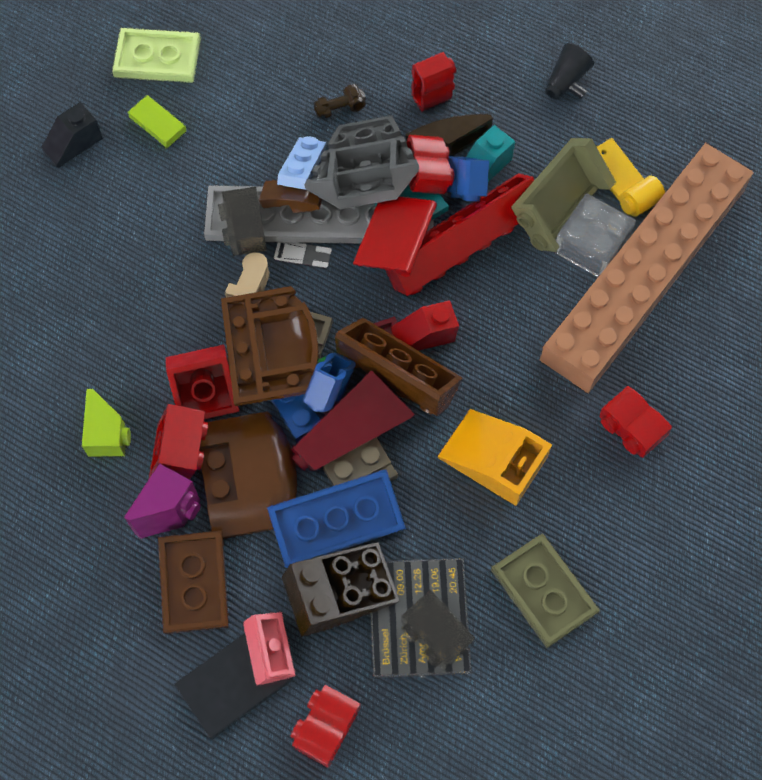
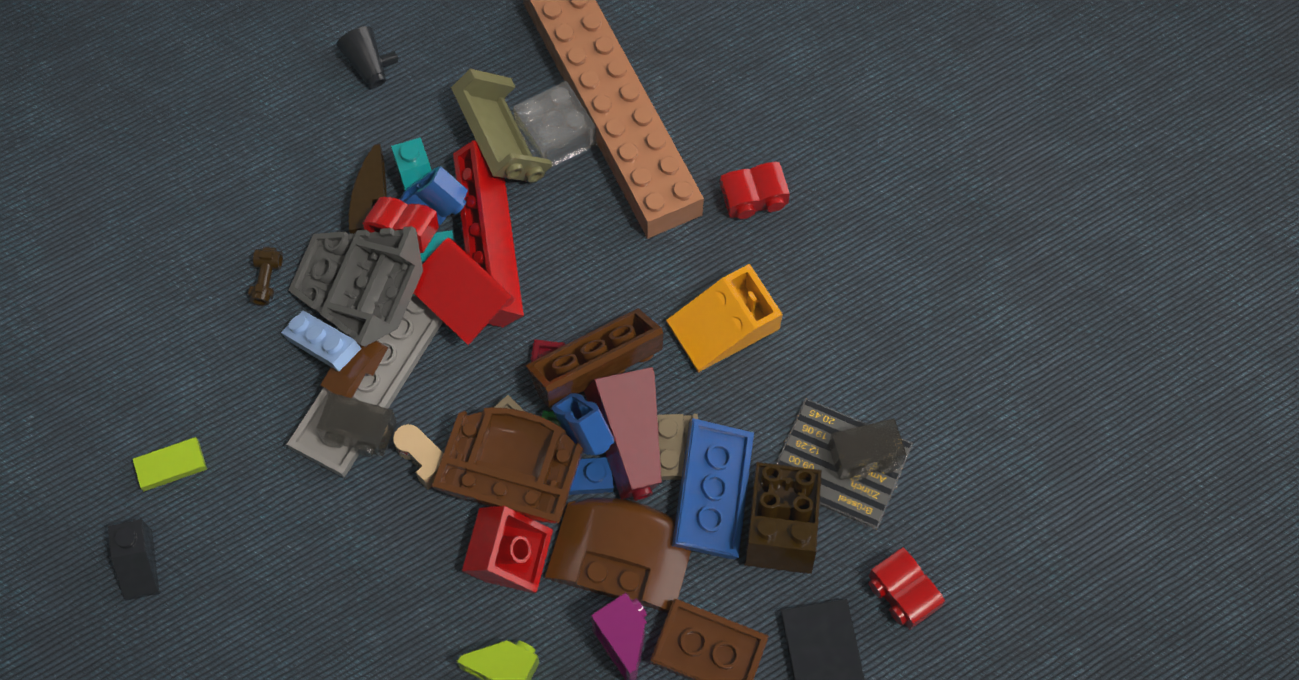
camera: 65 degrees left, 0 degrees up
yellowish green tile [112,28,201,82] -> none
red slope [148,404,208,480] -> none
coral slope [244,612,296,685] -> none
sticker [274,242,331,268] -> none
red slope [390,300,459,351] -> none
red brick [411,52,456,112] -> none
olive tile [491,533,600,648] -> none
yellow door [597,138,665,217] -> none

